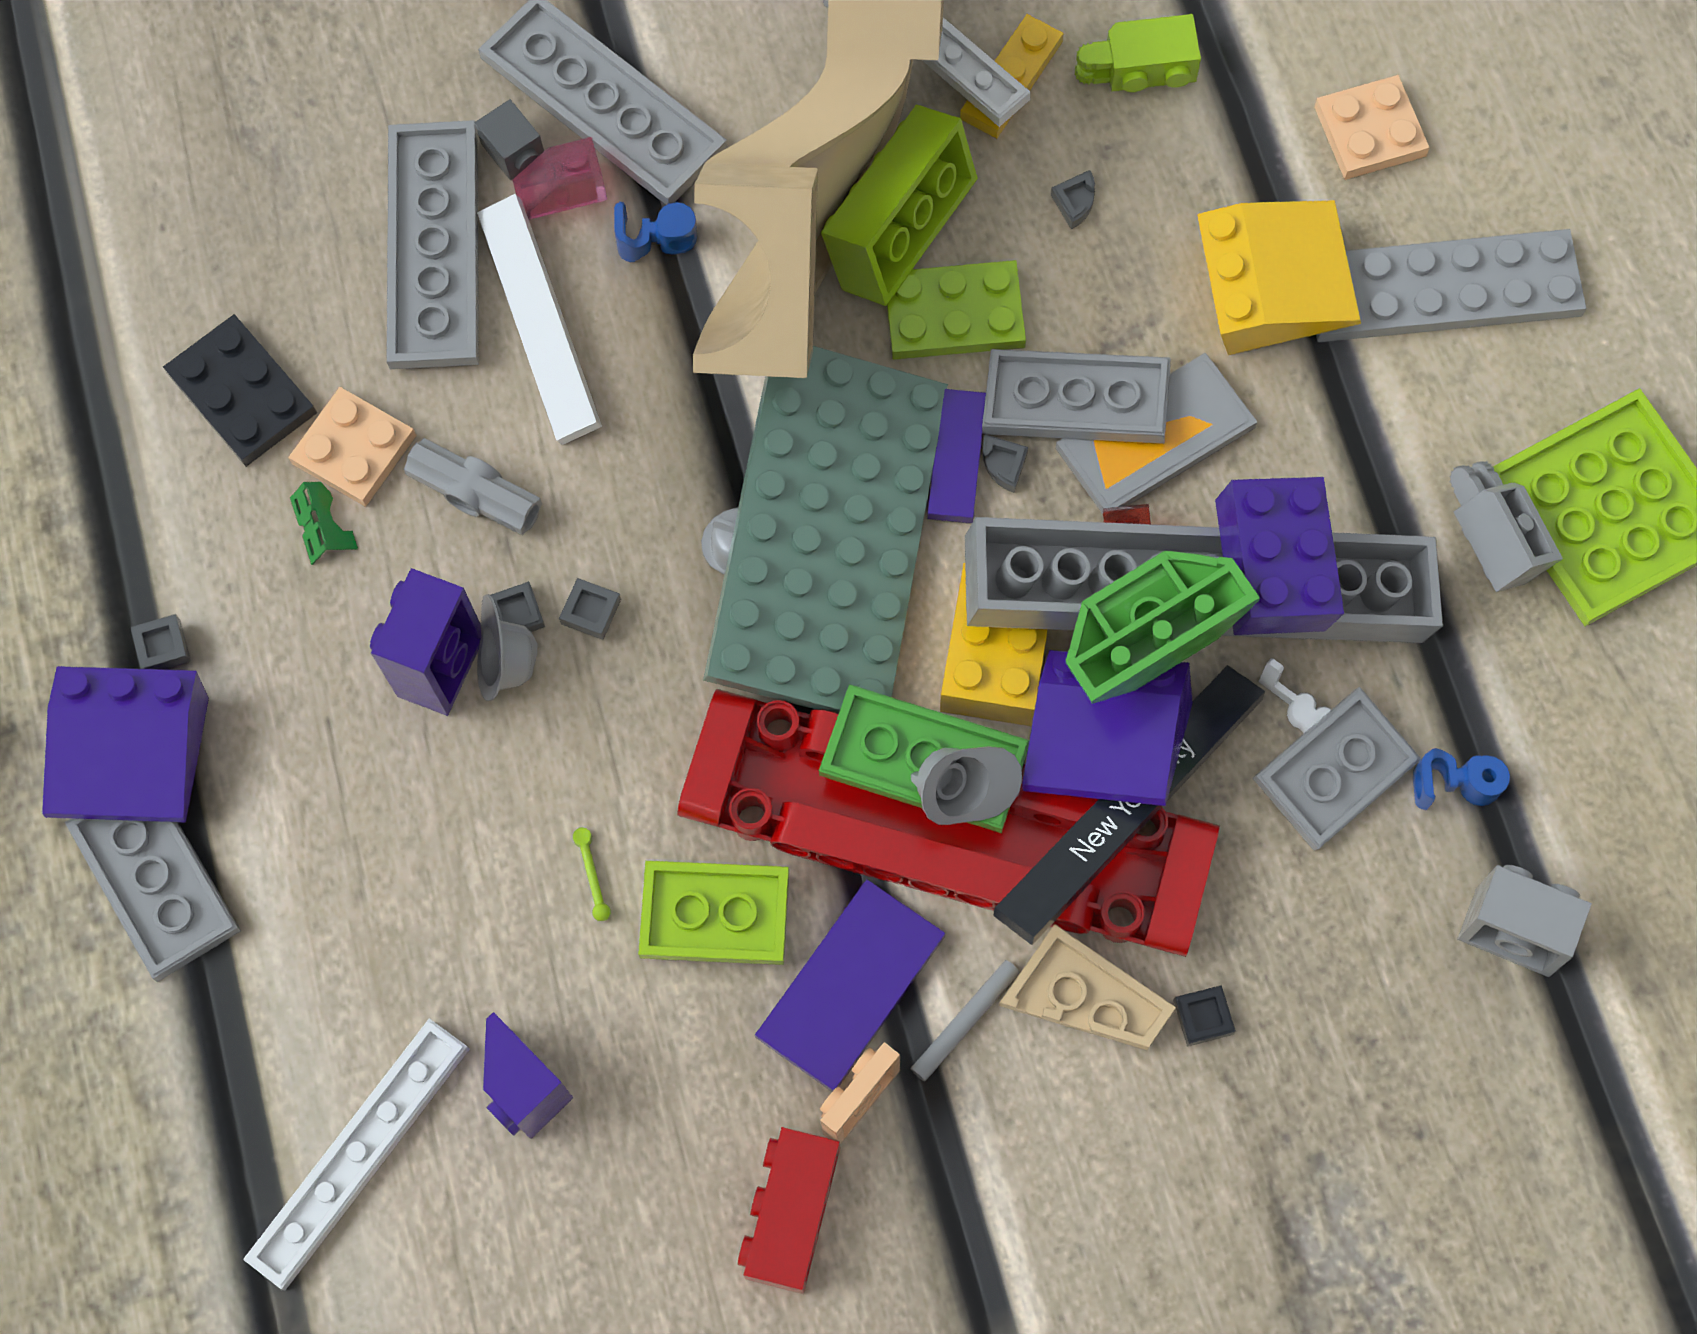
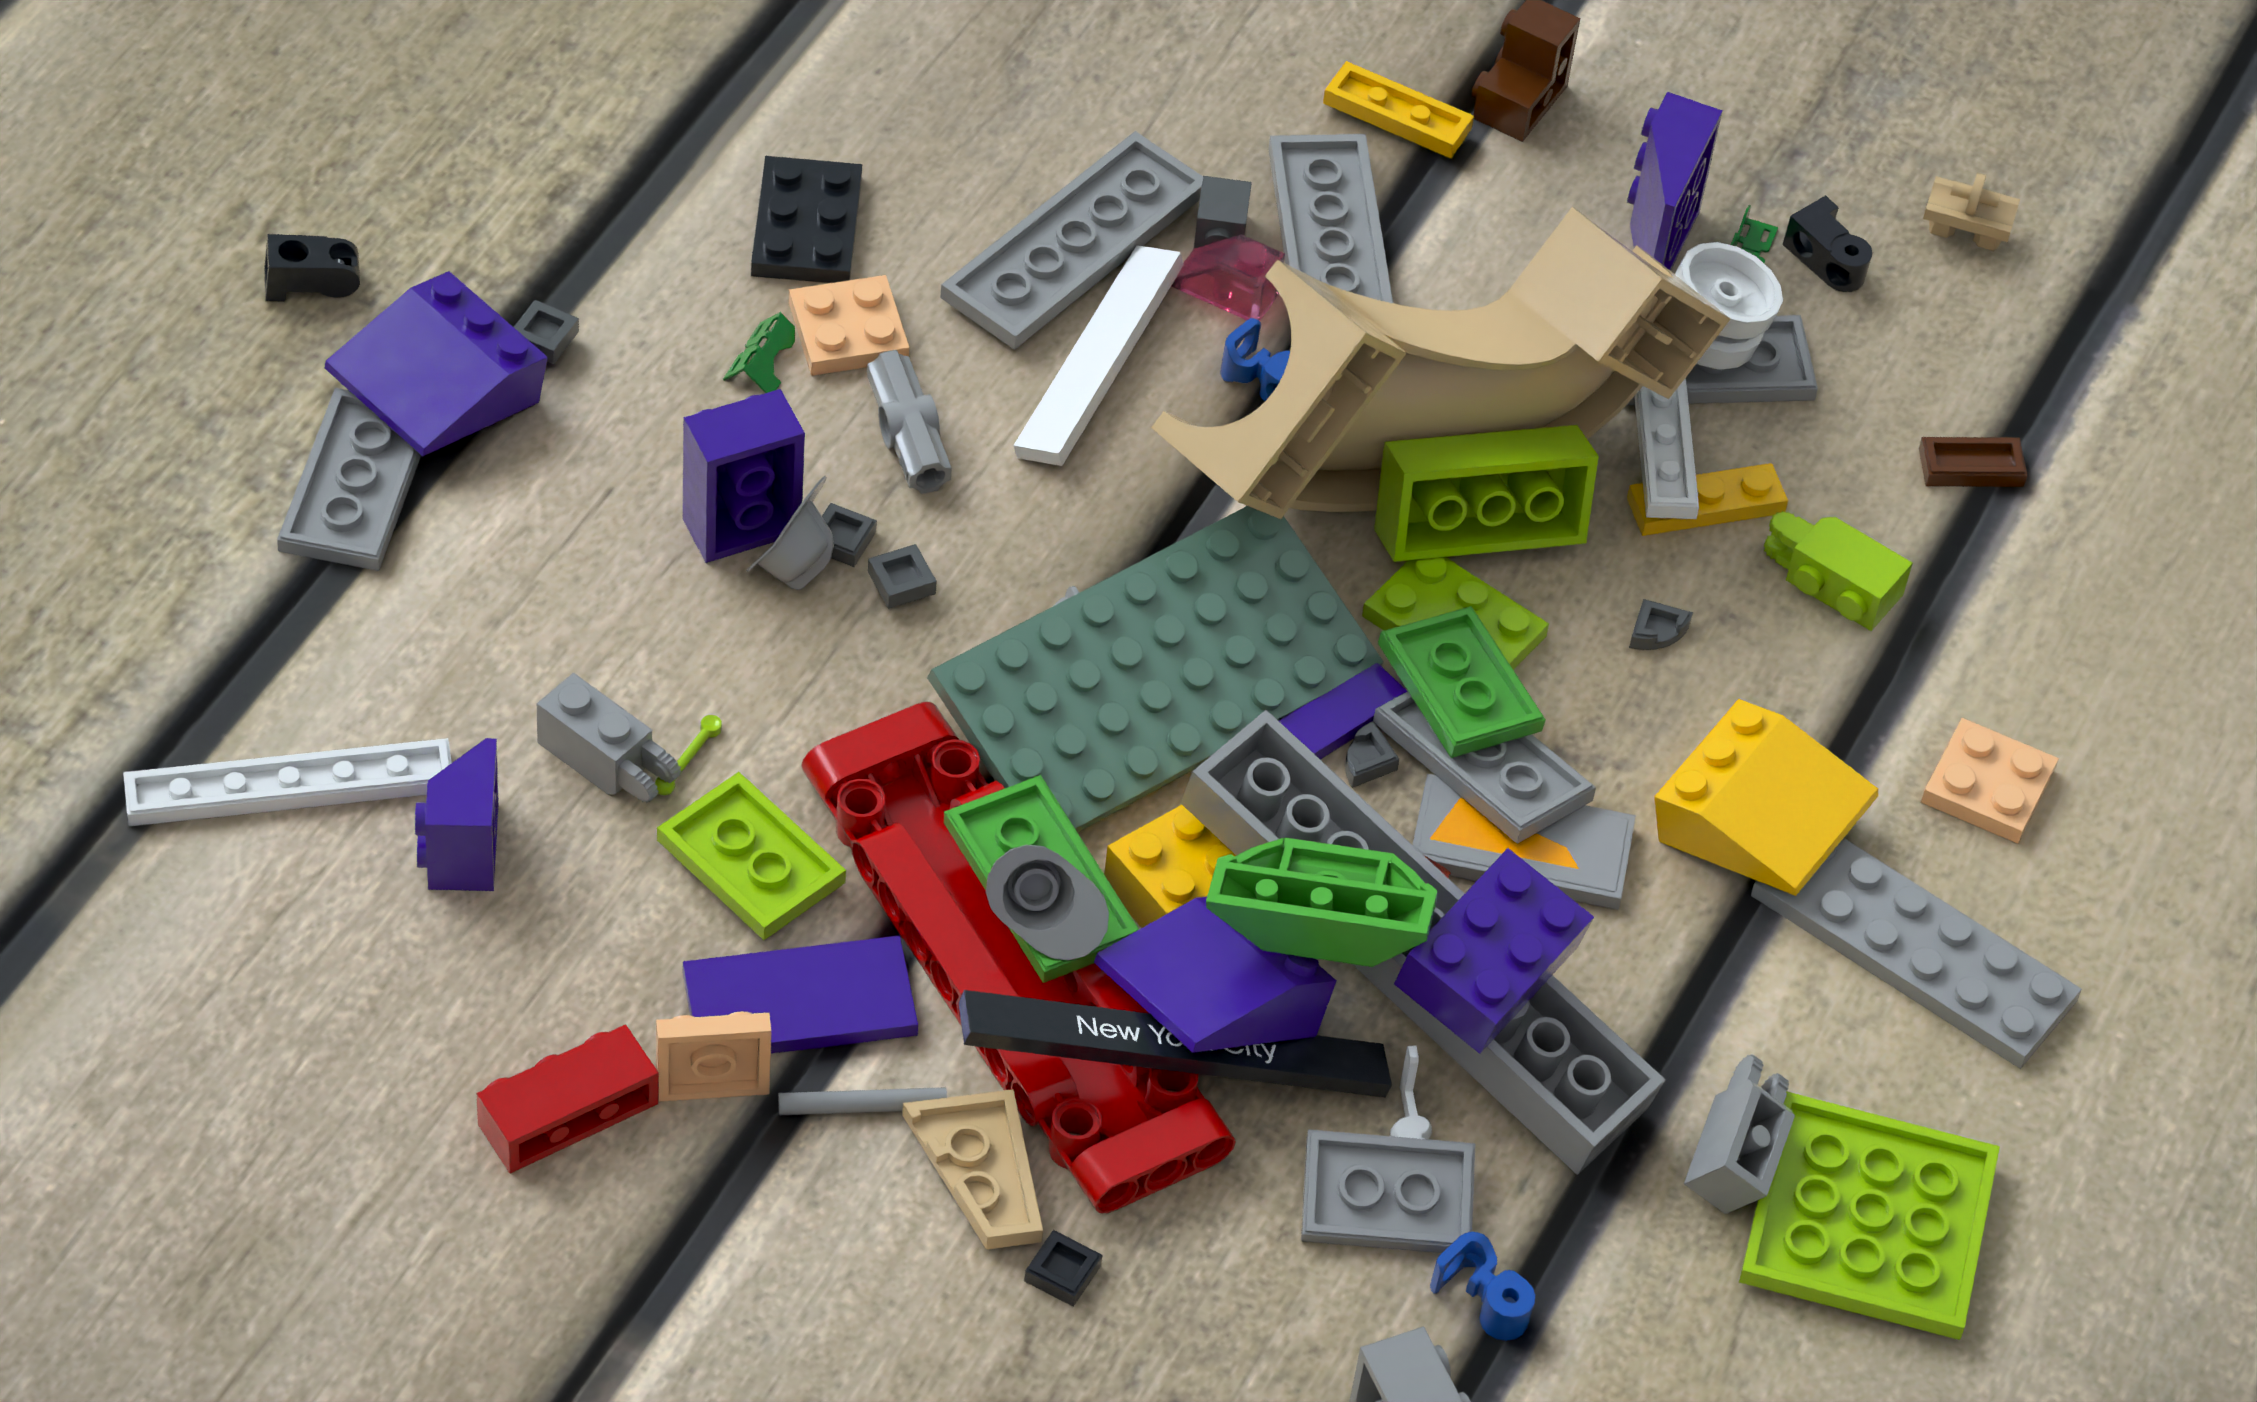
camera: 35 degrees right, 20 degrees down
none -> light grey hinge [536,673,681,803]
none -> bright green tile [1378,606,1546,758]

